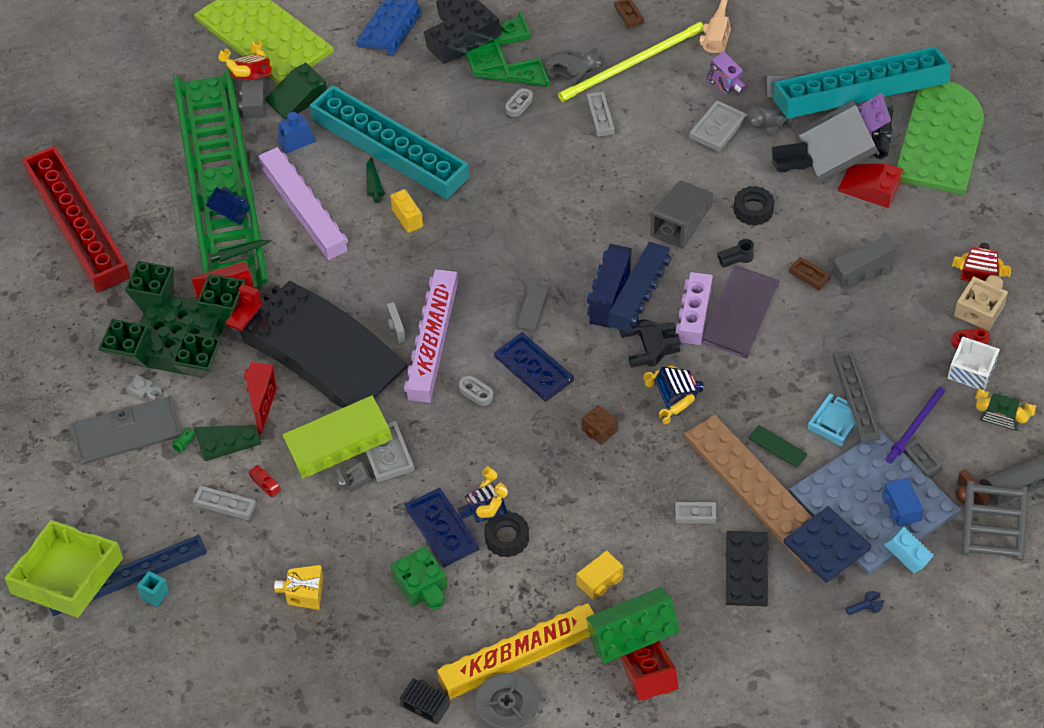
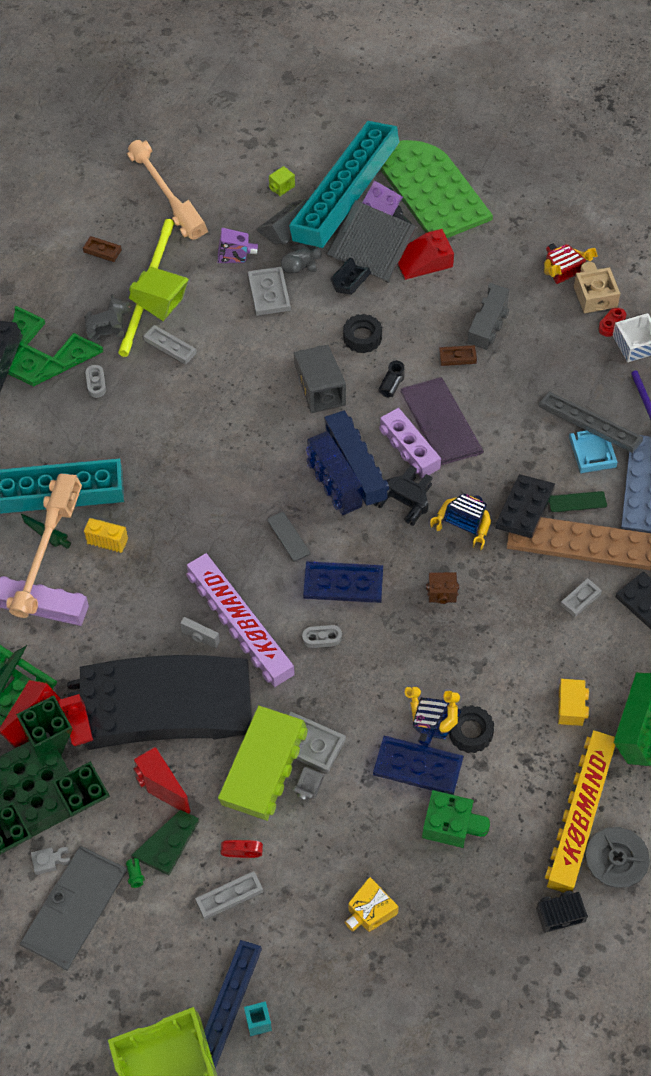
camera: 45 degrees left, 5 degrees up
none -> light nougat bar [6,474,82,618]
none -> lime slope [129,267,189,321]
none -> lime brick [269,166,295,197]
none -> black plate [495,474,555,538]

